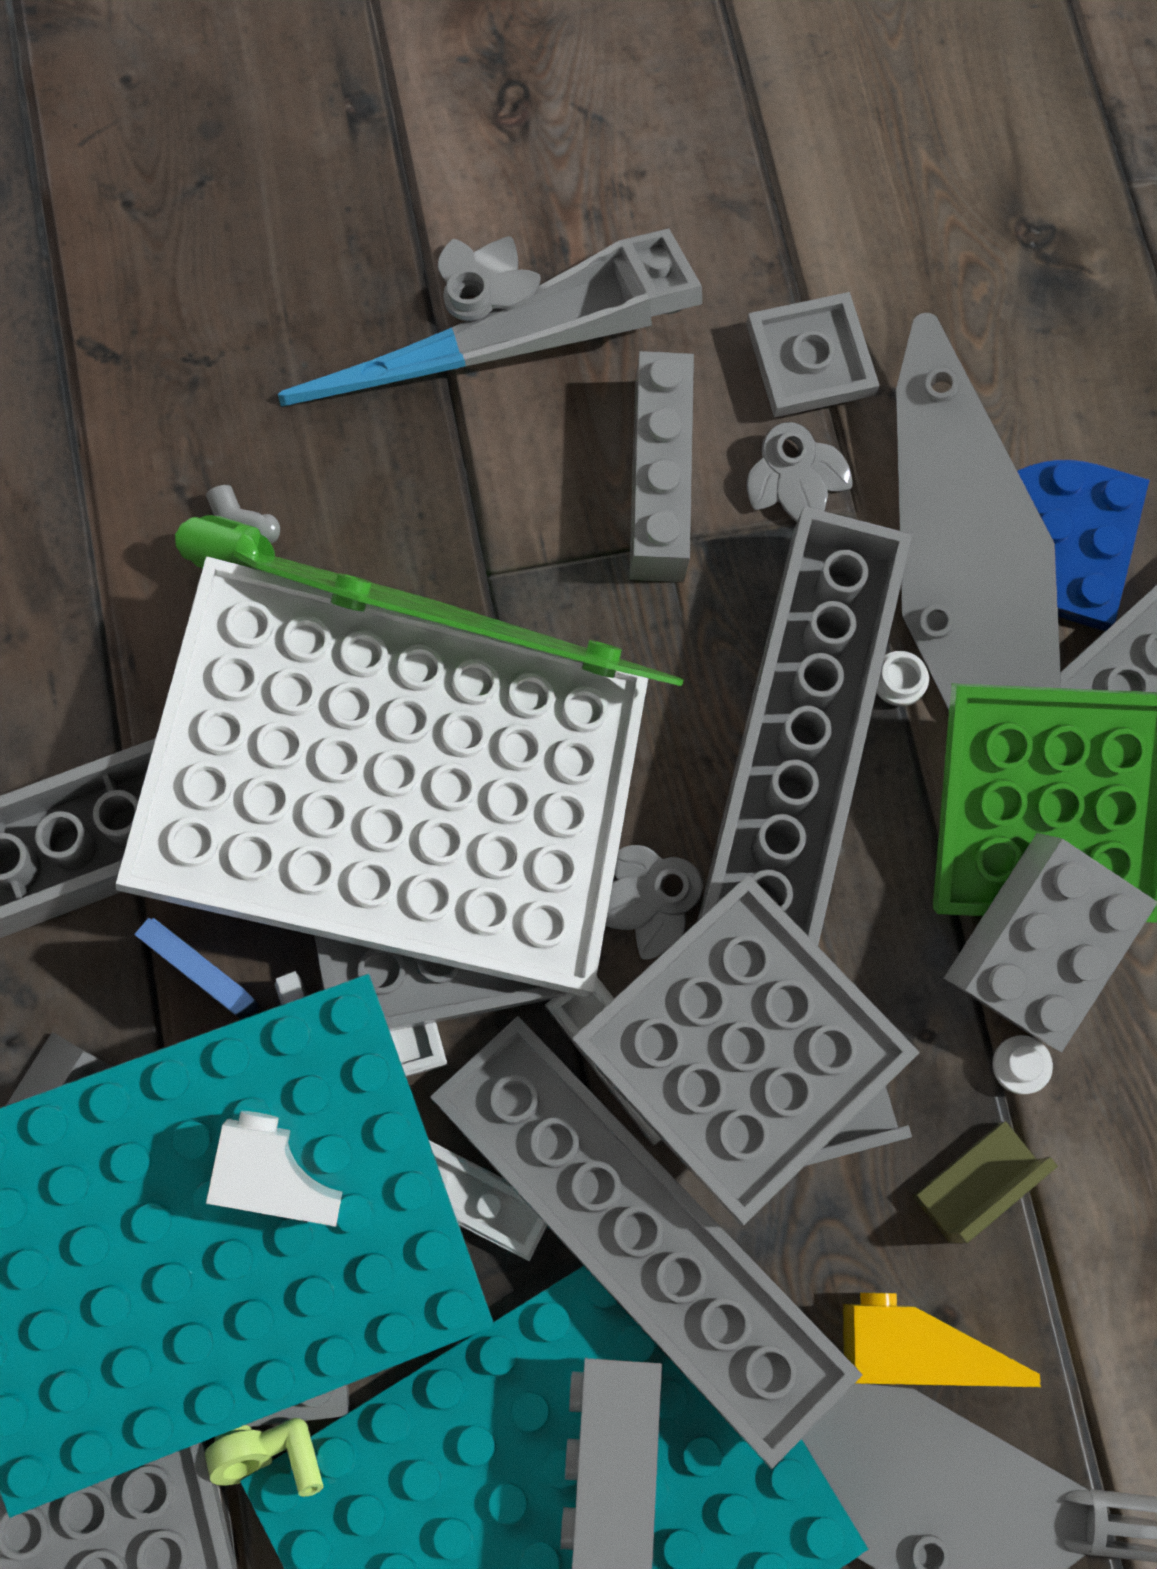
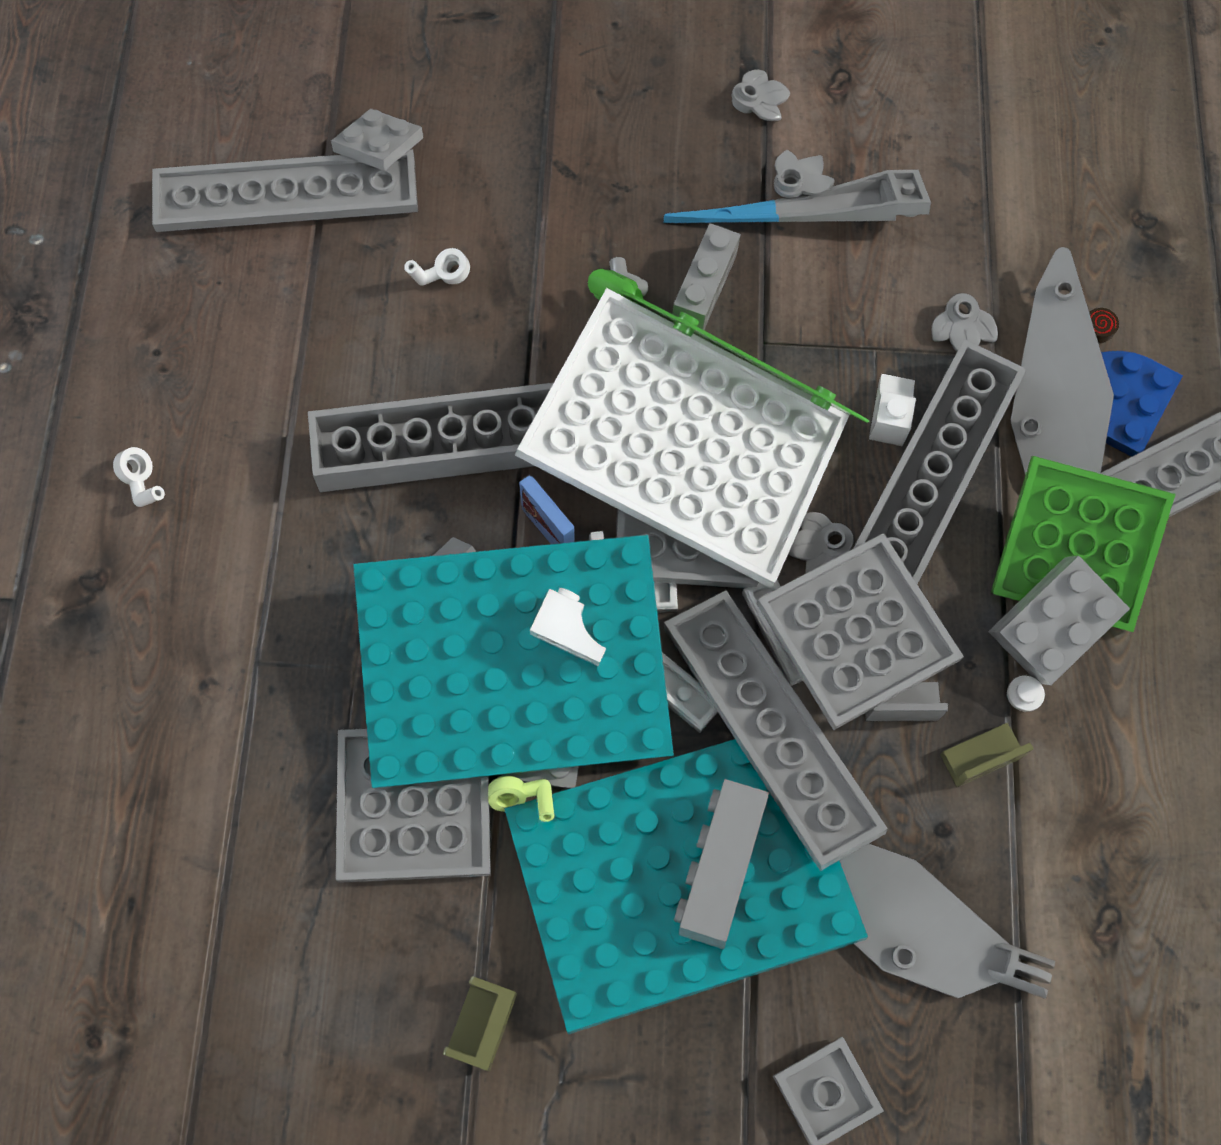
camera: 20 degrees right, 5 degrees down
light grey brick [629,351,694,582] -> none
light grey plate [746,292,880,418] -> none
yellow slope [843,1292,1041,1387] -> none
white plate [876,651,929,706] -> none
none -> light grey brick [672,223,741,330]
none -> light grey plate [732,70,790,121]
none -> white arch [869,374,916,446]
none -> dark brown tile [1089,308,1119,342]

